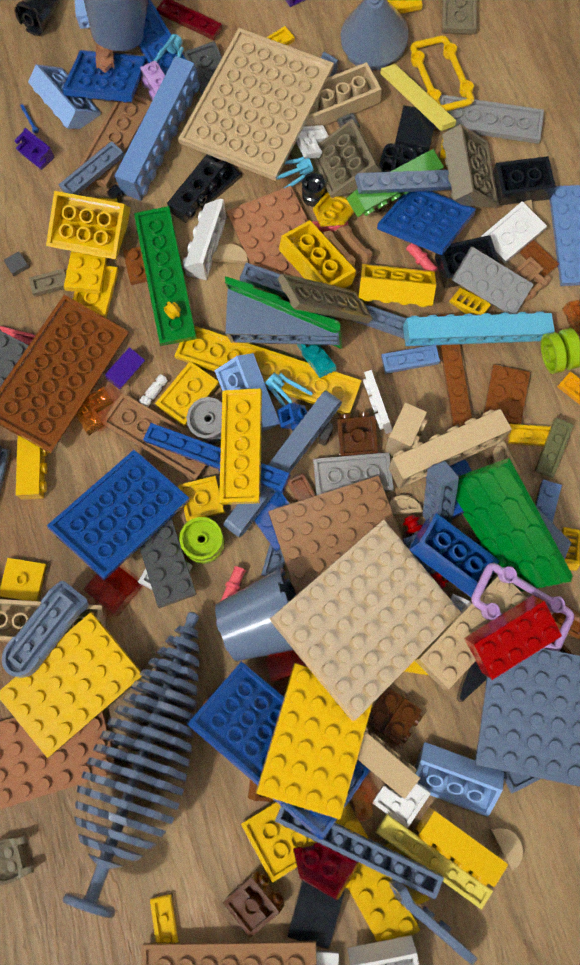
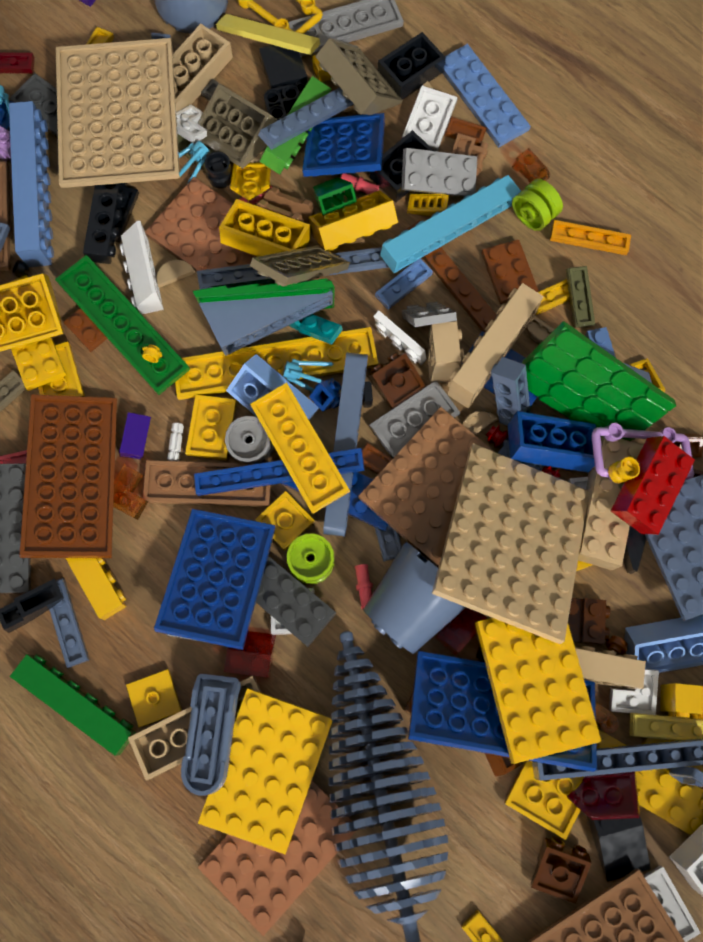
camera: 35 degrees left, 0 degrees up
none -> green torso [313,178,357,215]
none -> light grey plate [402,302,457,327]
none -> dark orange plate [605,636,627,655]
none -> yellow wheel [608,457,640,484]

